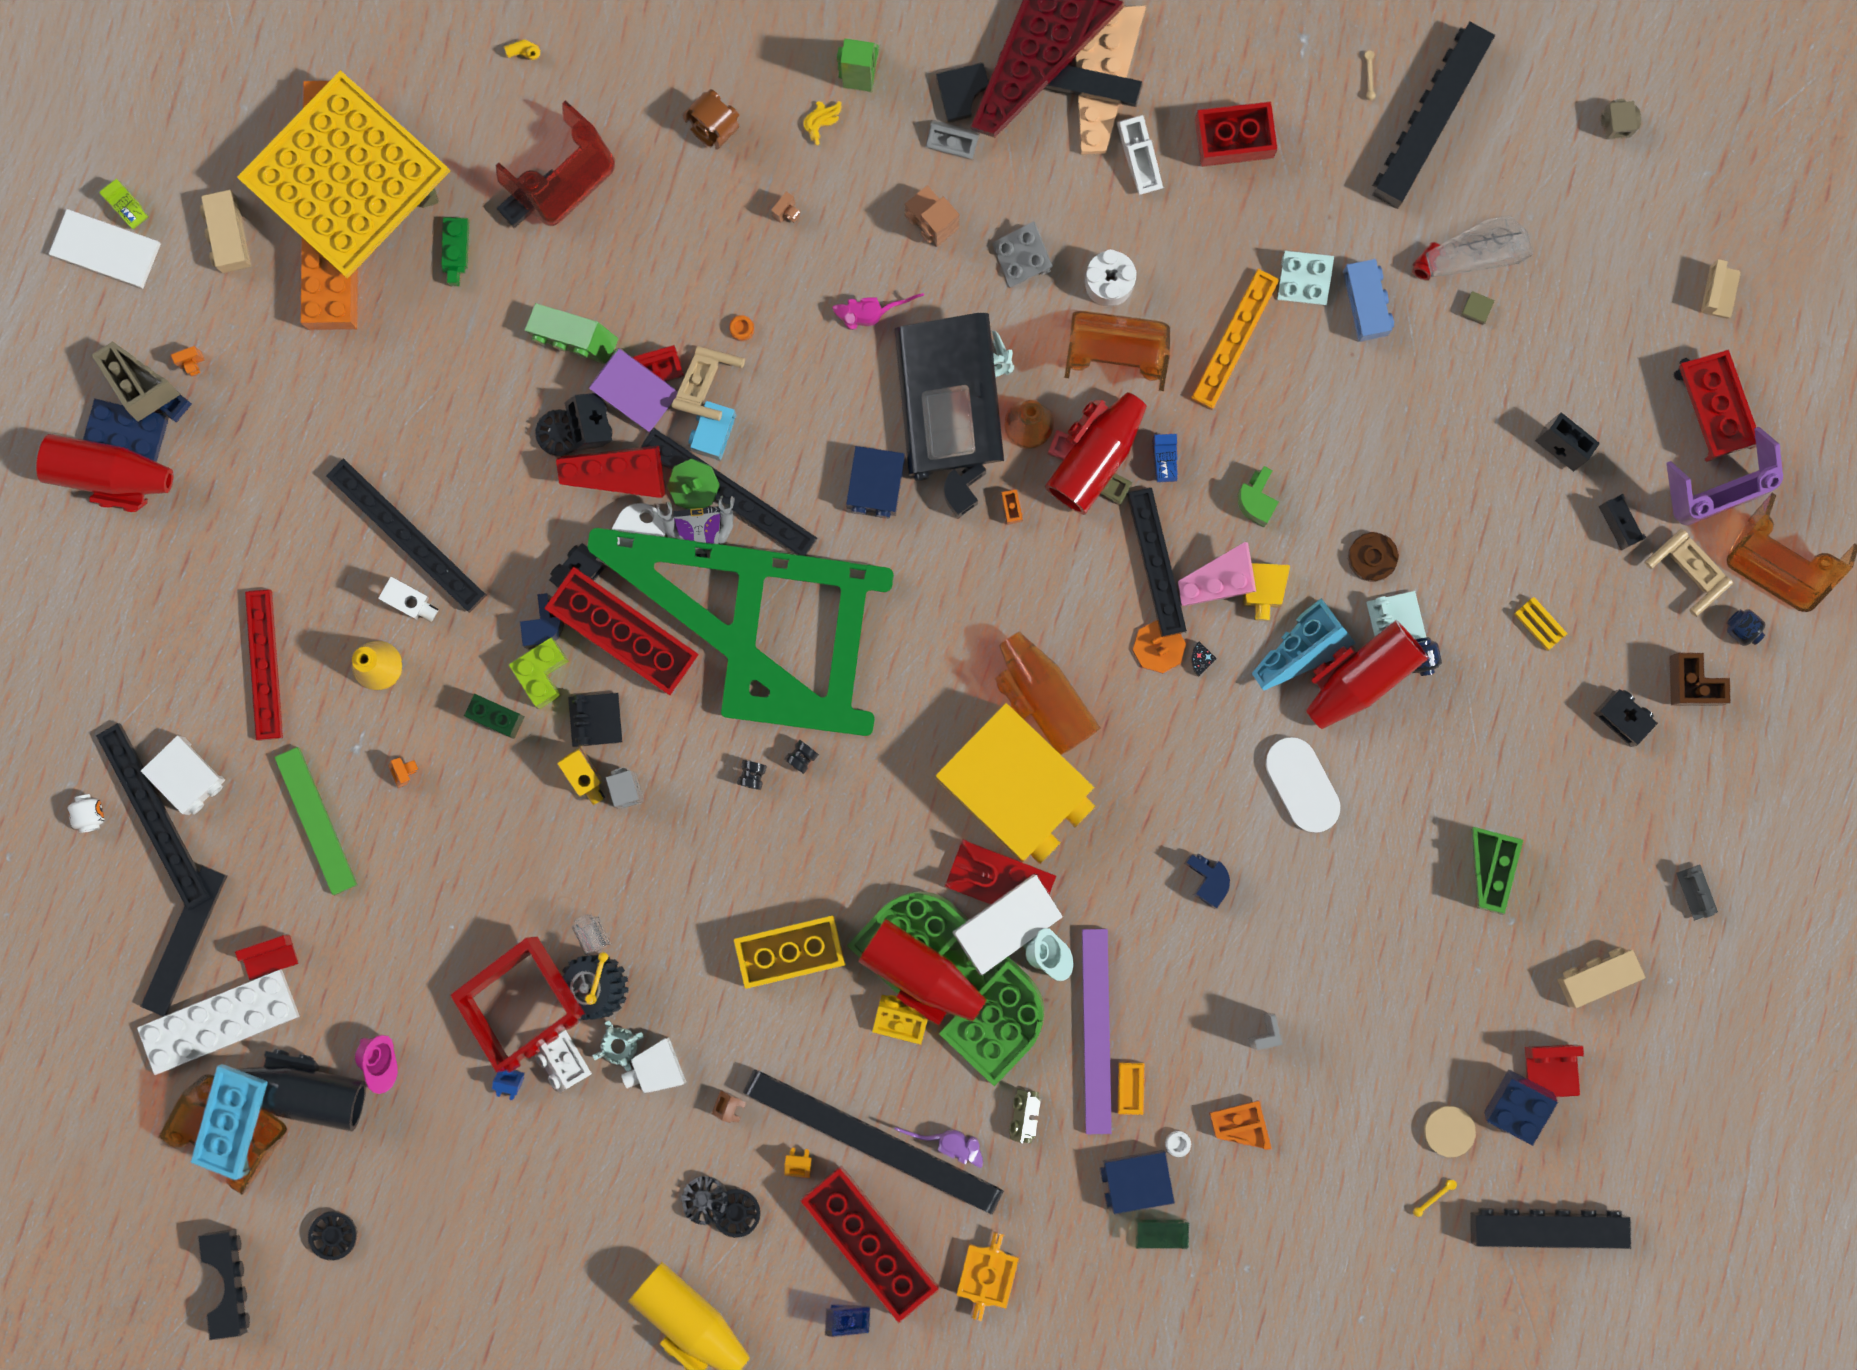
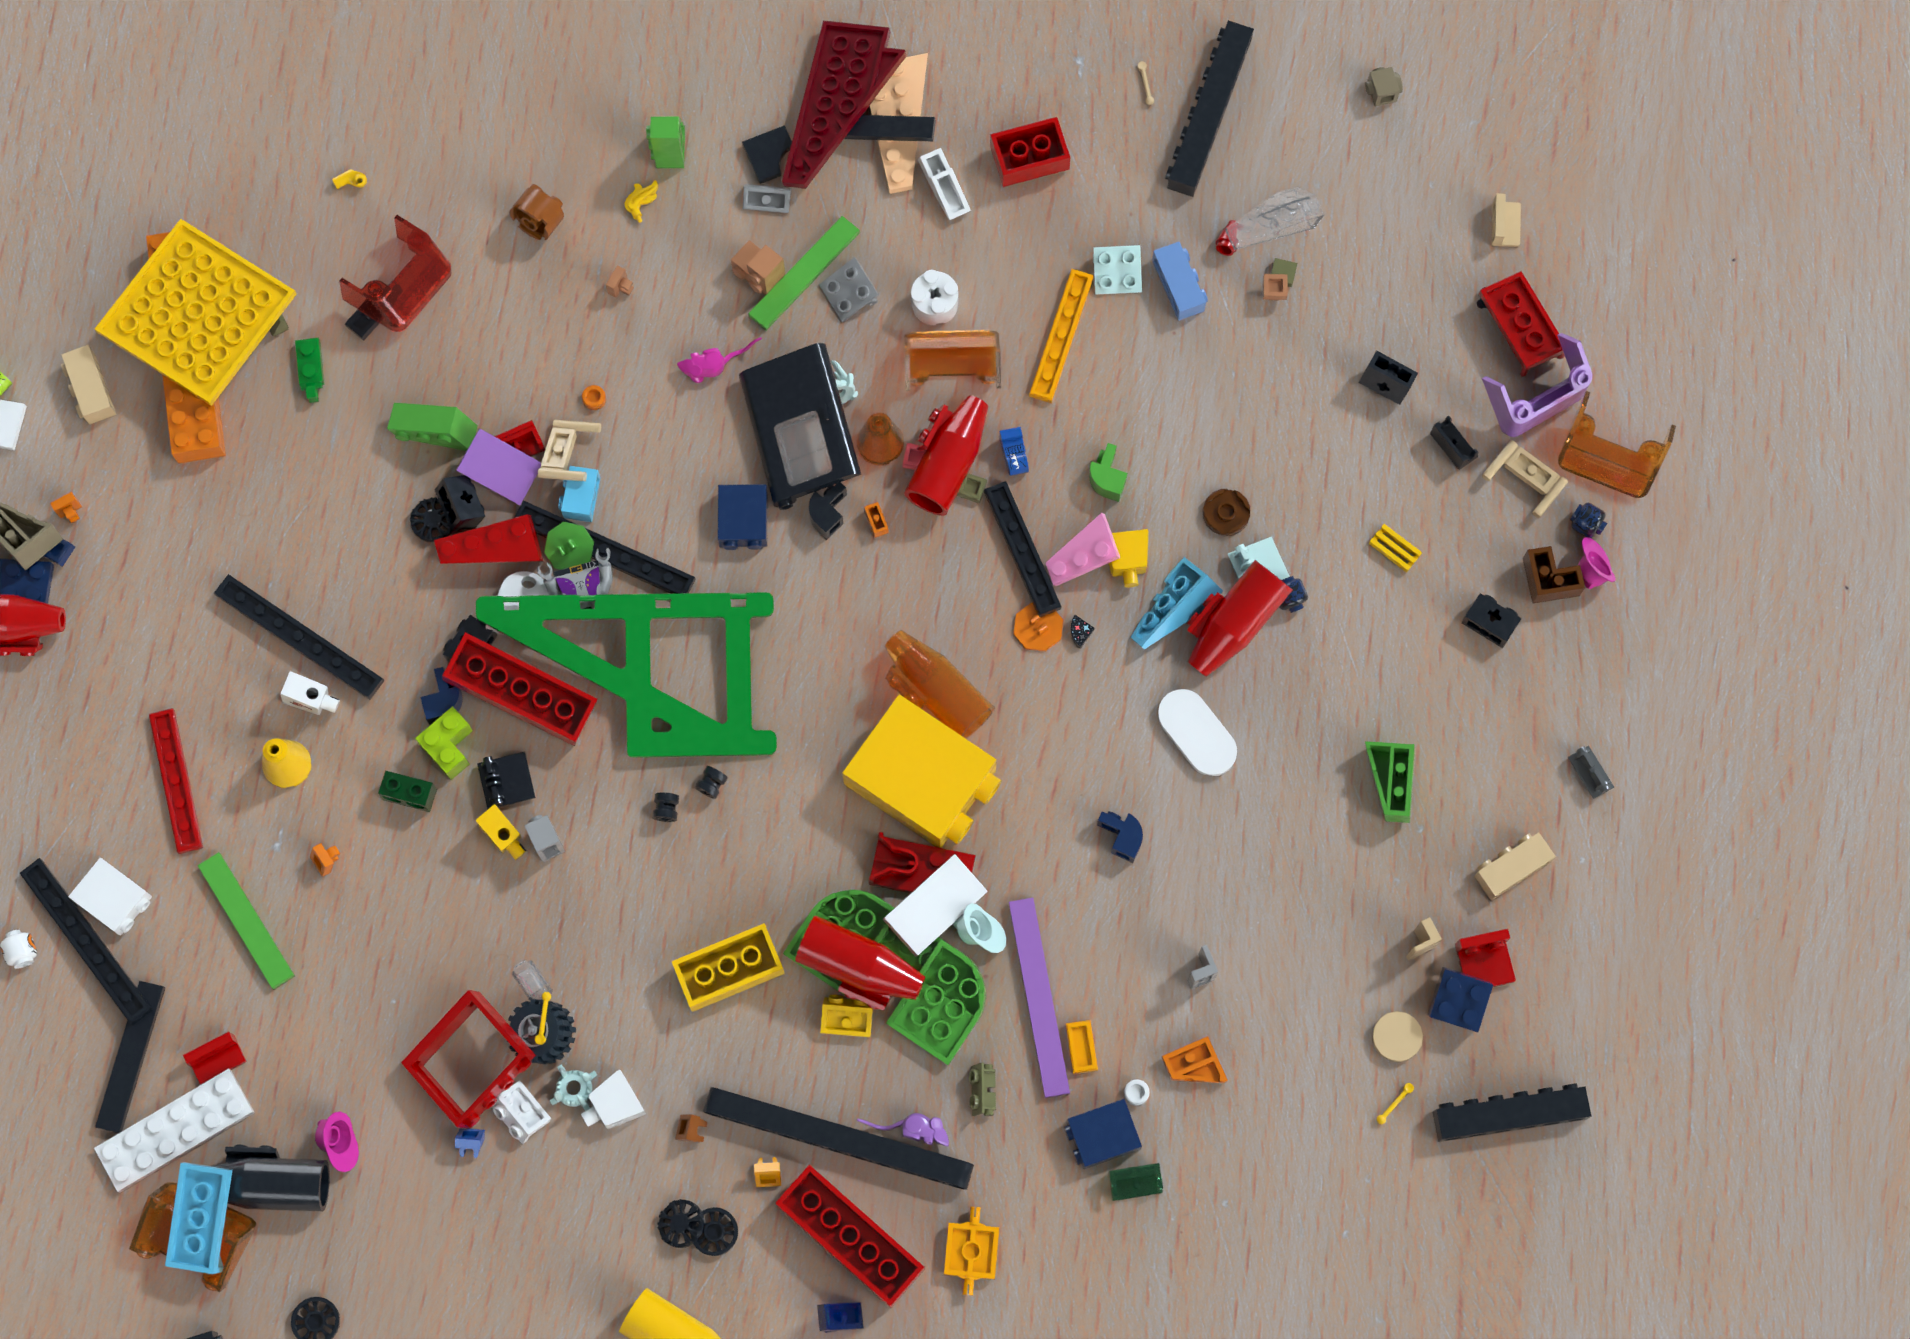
camera: 10 degrees left, 10 degrees down
none -> bright green tile [748,216,860,331]
none -> nougat tile [1263,274,1288,301]
none -> tan panel [1406,917,1442,961]
none -> dark pink piece [1578,537,1616,589]

